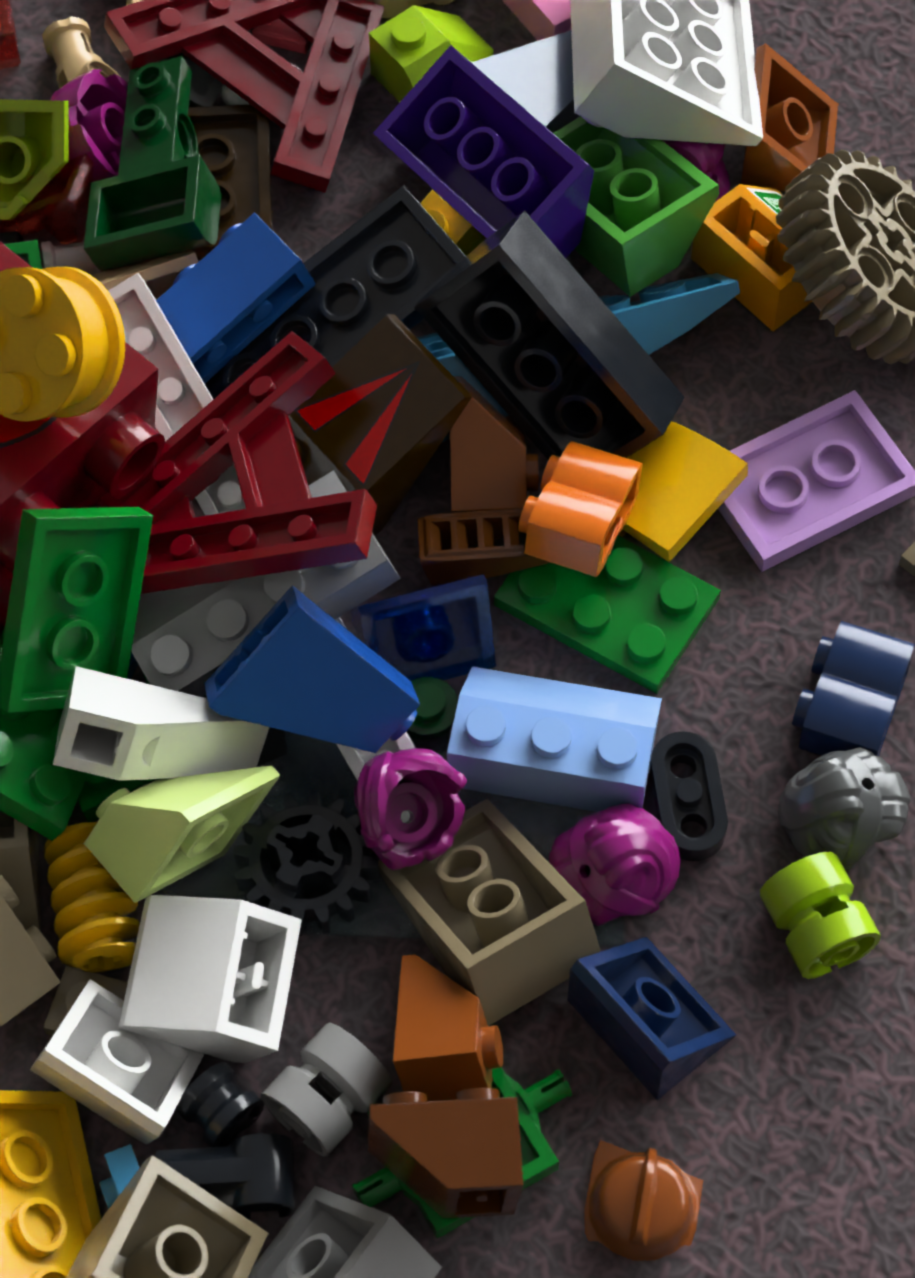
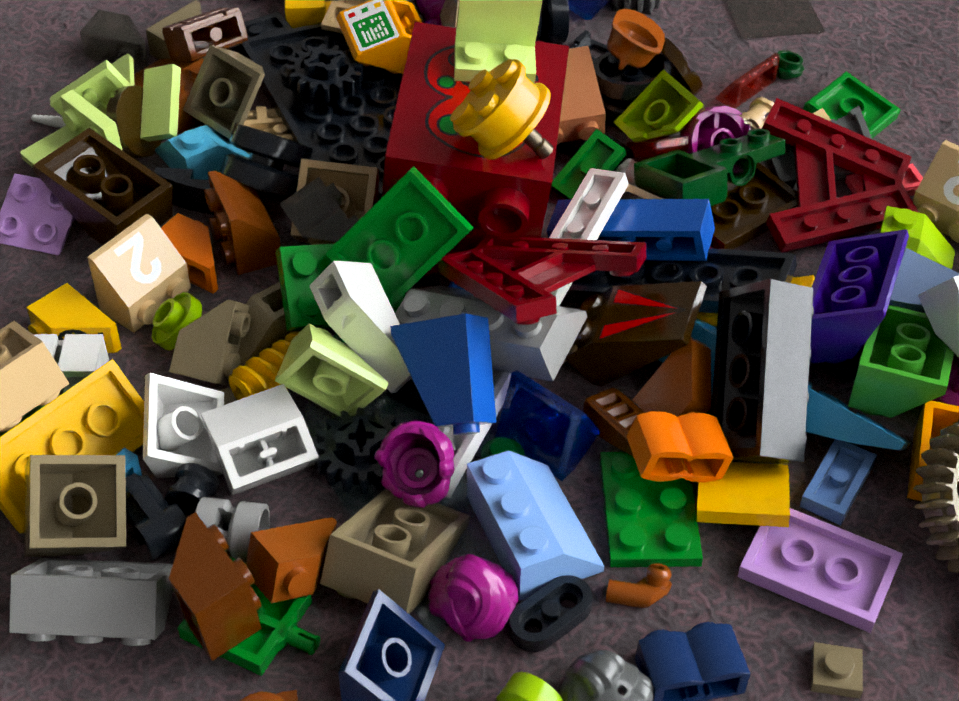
camera: 55 degrees right, 15 degrees down
none -> dark orange arm [606,563,672,608]
none -> medium blue plate [799,439,877,525]

